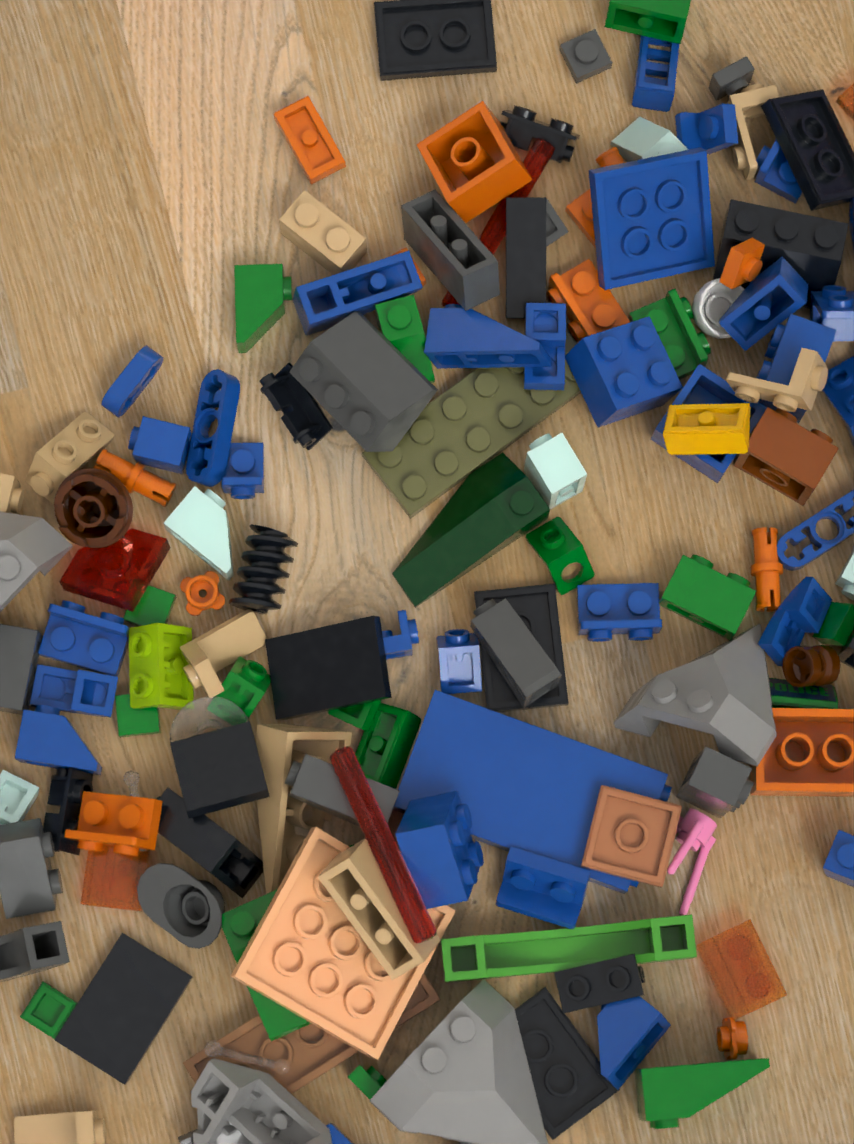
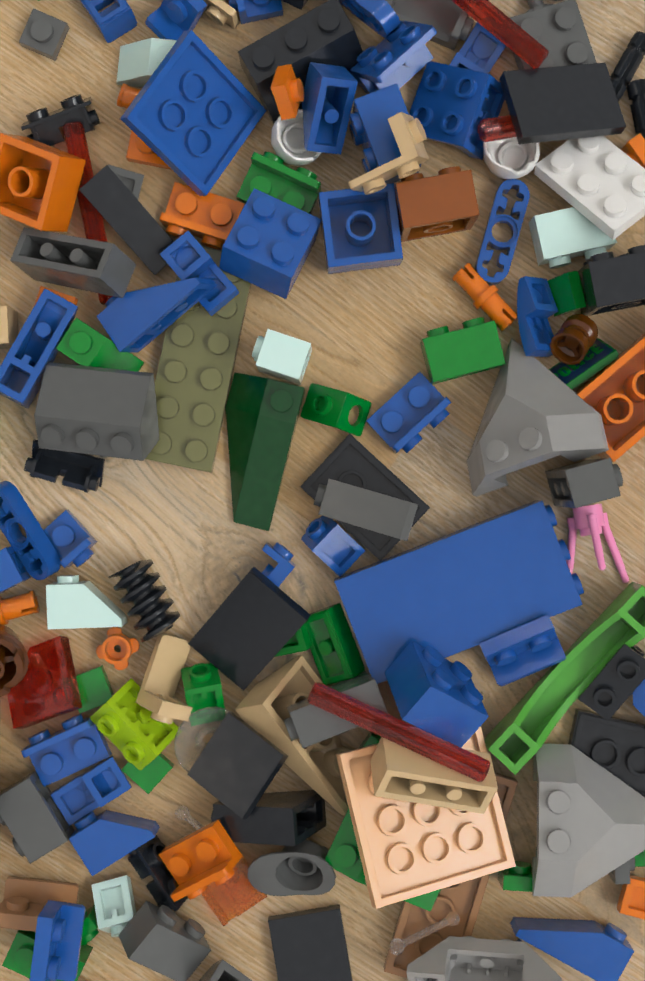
camera: 40 degrees left, 10 degrees up
nougat tile [581,785,682,888] -> none
yellow slope [663,403,751,455] -> none

